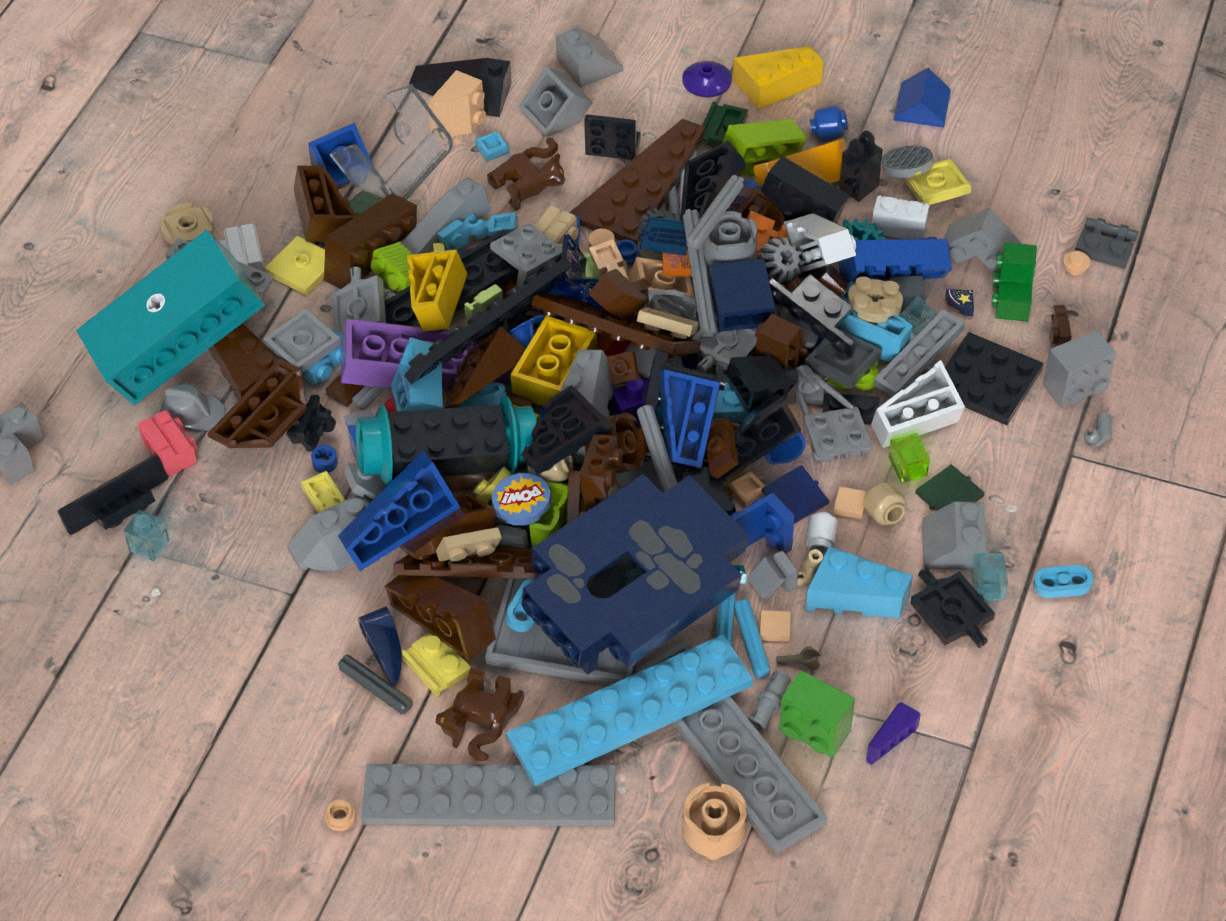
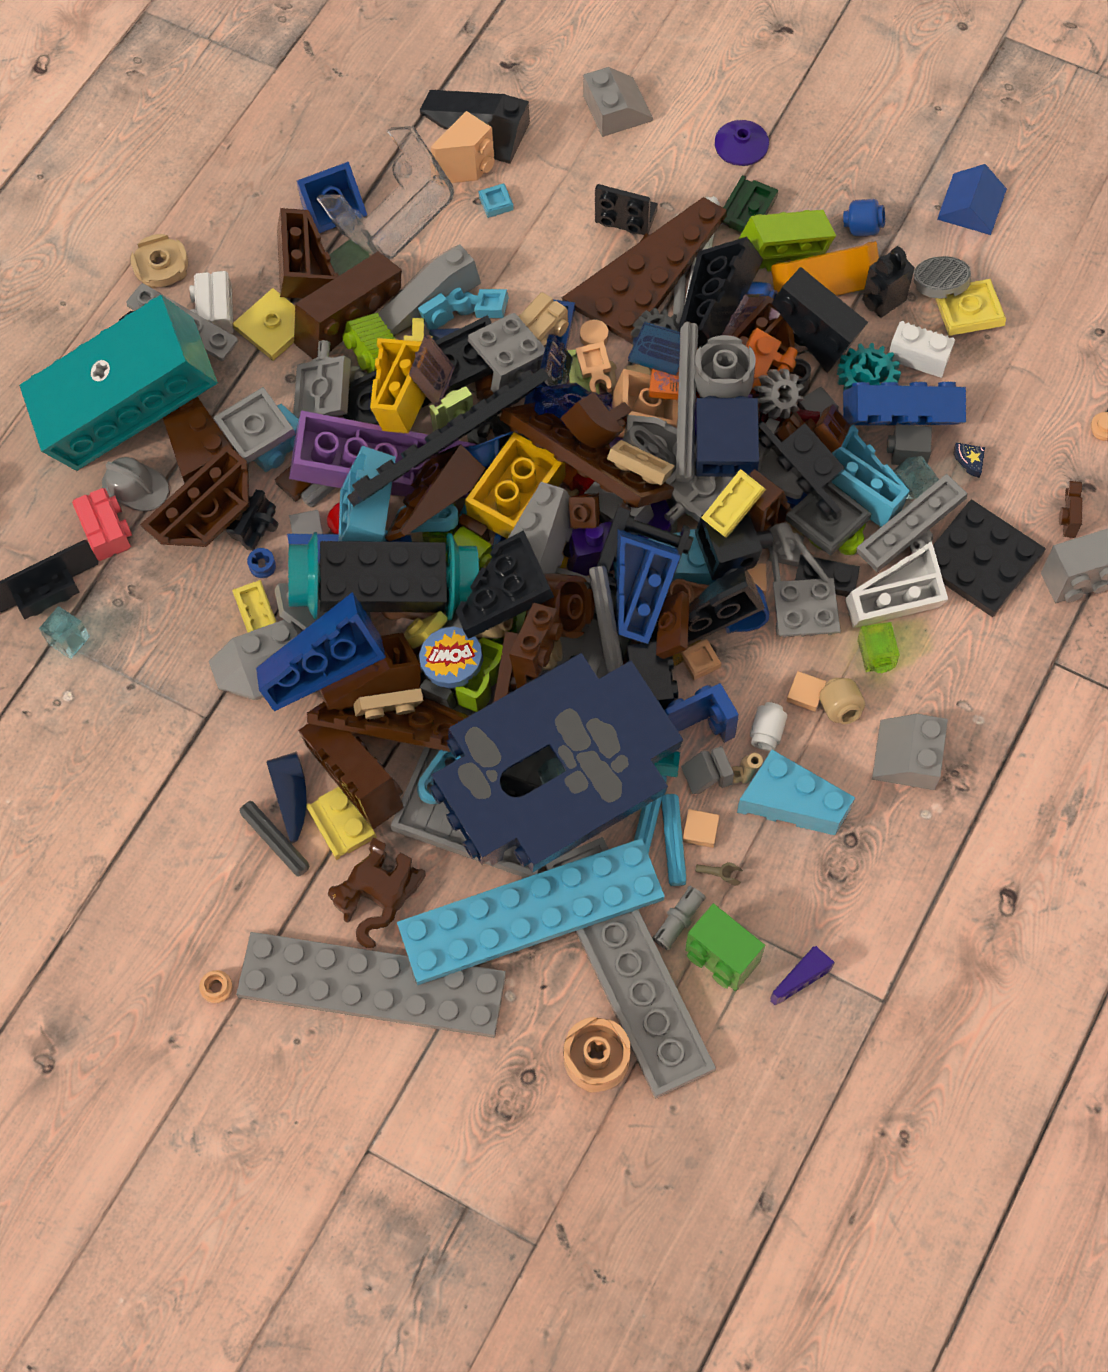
camera: 10 degrees right, 15 degrees up
reddish brown animal [487,138,566,211] -> none
light grey slope [519,66,593,137] -> none
blue plate [616,240,639,264] -> none
light grey axle [686,175,744,250] -> none
yellow wedge [733,46,824,109] -> none
clear blue piece [761,465,830,524] -> none
white wedge [784,213,856,273] -> none
tan plate [847,277,903,323] -> none
black plate [910,567,995,648] -> none
clear green piece [915,464,985,511] -> none
light grey brick [944,208,1022,273] -> none
clear light blue brick [971,553,1008,601] -> none
green brick [991,242,1037,322] -> none
medium azure plate [1033,565,1094,598] -> none
light grey arm [1084,413,1112,447] -> none
none -> piece [409,335,455,406]
none -> light yellow plate [701,469,766,538]

